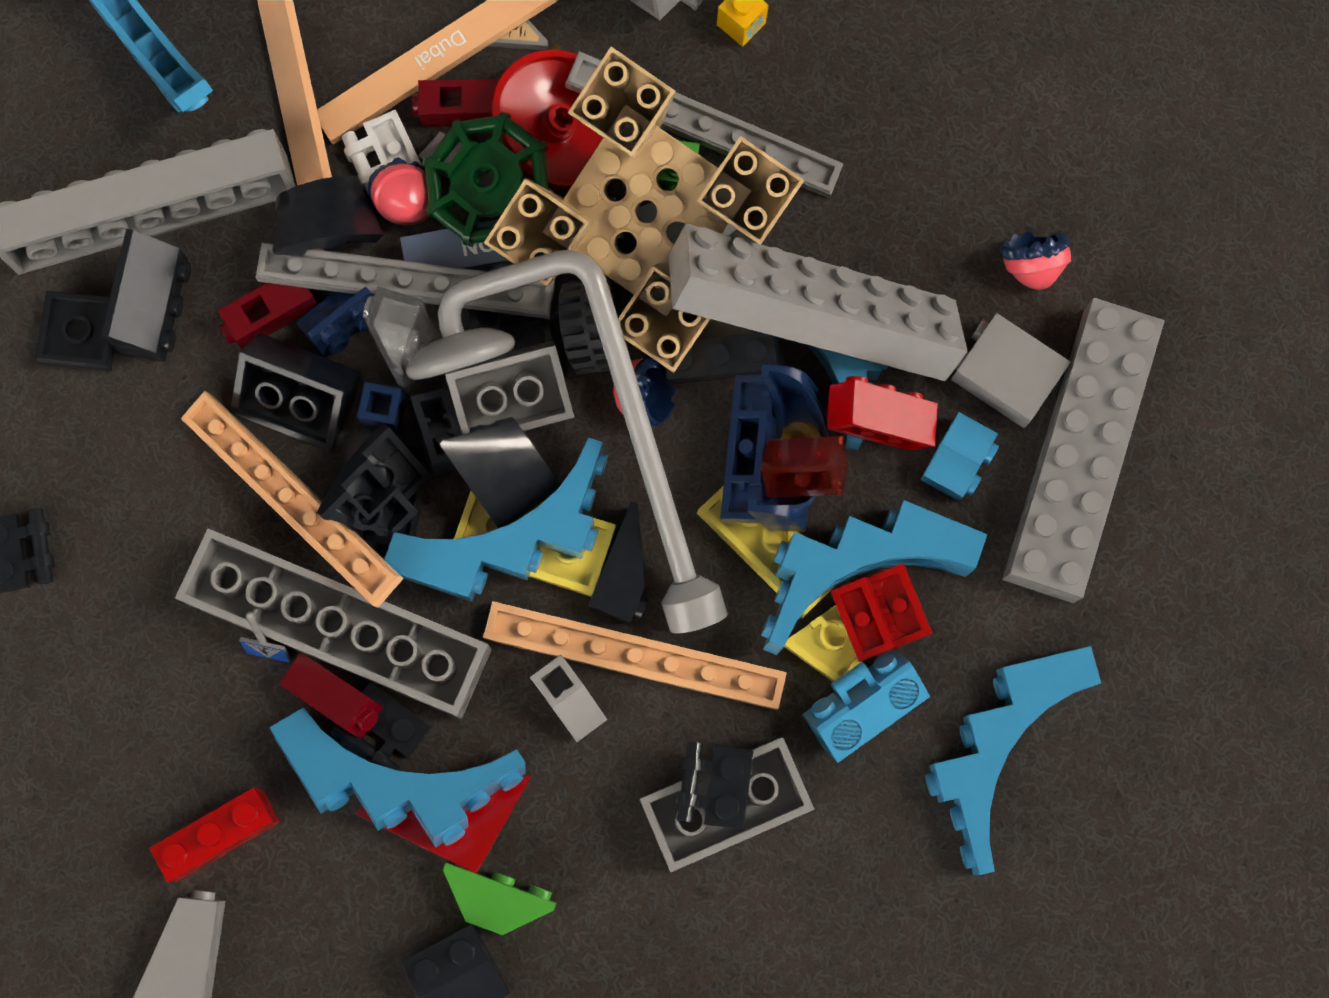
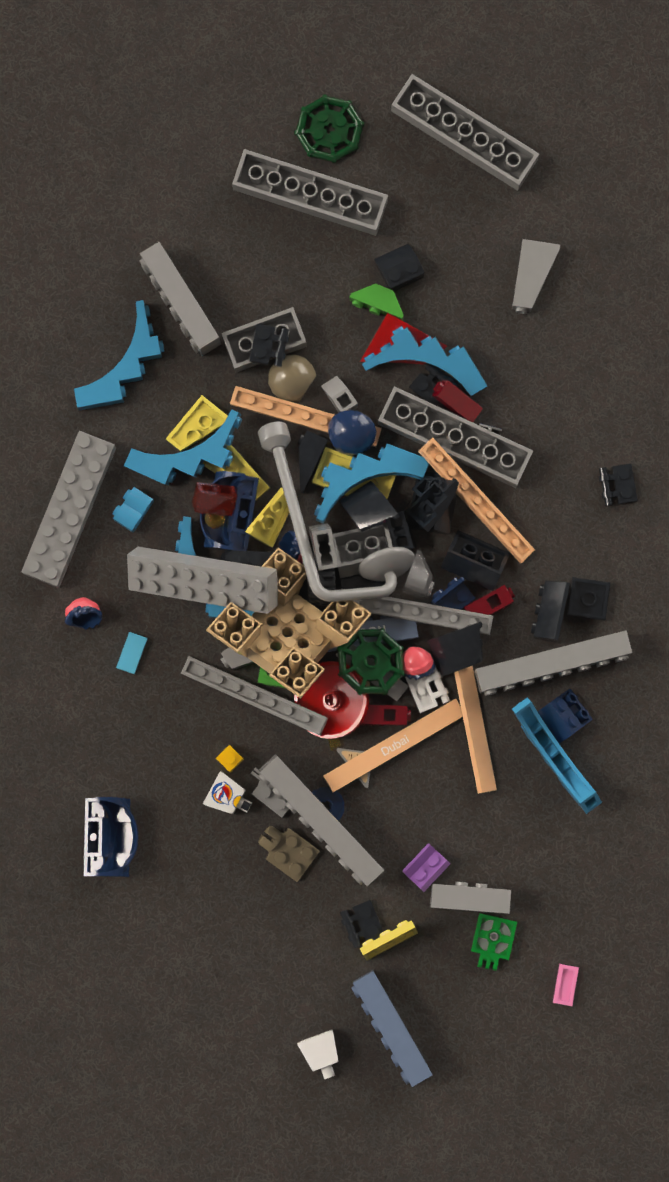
camera: 170 degrees left, 5 degrees up
red brick [149,788,281,883] -> none
dark blue brick [357,382,407,435] -> none
dark azure piece [802,649,930,763] -> none
brick [827,376,938,451] -> none
red slope [831,563,933,662] -> none
light grey brick [951,313,1071,428] -> none
none -> medium azure tile [116,632,148,675]
none -> light grey brick [139,242,221,356]
none -> light yellow wing [245,488,289,548]
none -> dark tan cylinder [268,355,316,402]
none -> light grey slope [309,523,338,570]
none -> dark blue cylinder [328,410,377,456]
none -> dark blue slope [538,689,593,744]

